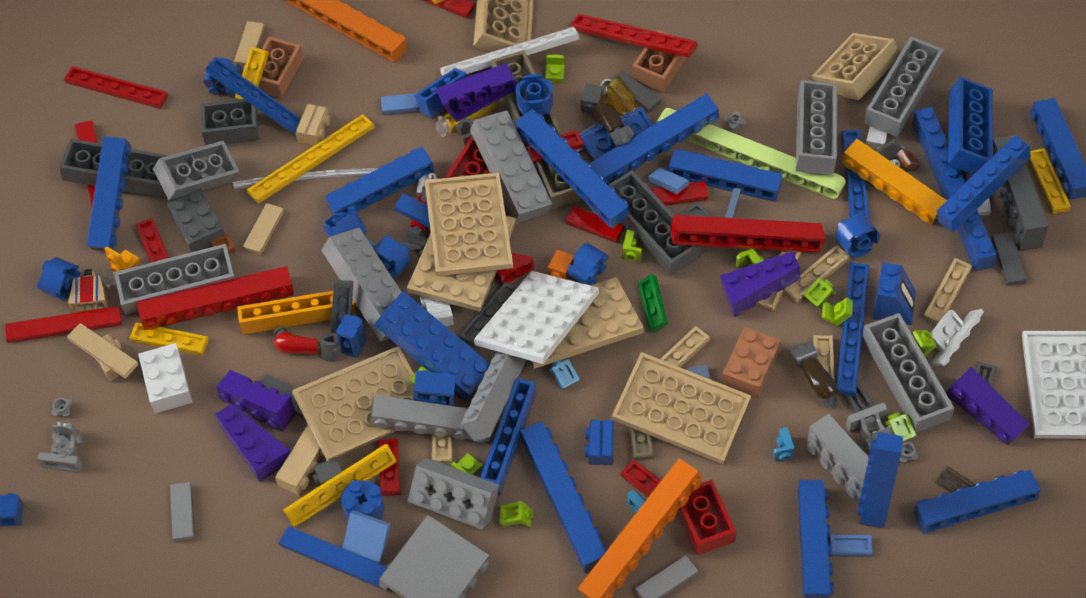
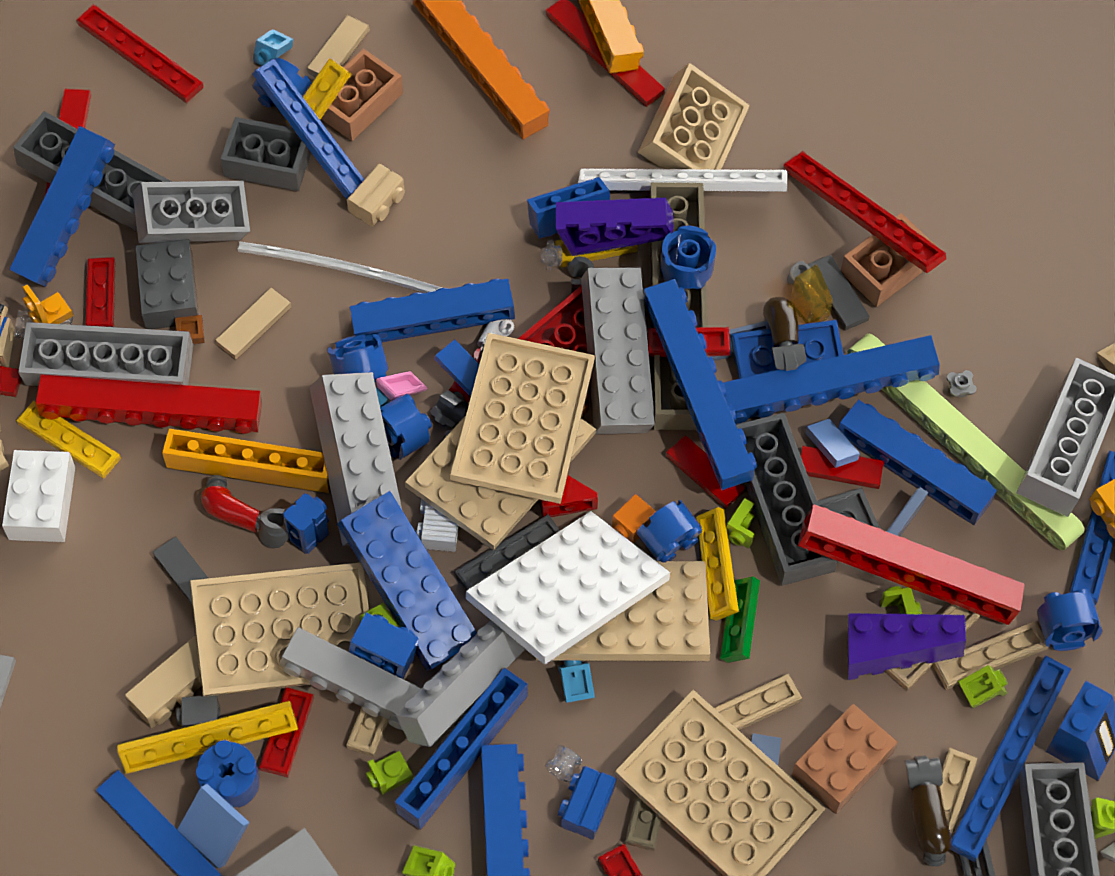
camera: 15 degrees right, 5 degrees up
dark purple wedge [215,404,291,482] -> none
dark purple wedge [216,370,296,432] -> none
yellow tile [247,114,374,204] -> none
dark grey tile [331,280,354,333] -> none
medium blue tile [381,93,418,115] -> none
light grey brick [408,458,500,529] -> none
lime bracket [545,55,565,83] -> none
dark grey brick [581,84,603,113] -> none
lime bracket [822,297,853,326] -> none
none -> dark azure bracket [253,29,294,66]
none -> bright pink tile [376,371,428,400]
none -> clear wheel [545,745,582,782]
none -> yellow tile [696,507,739,621]

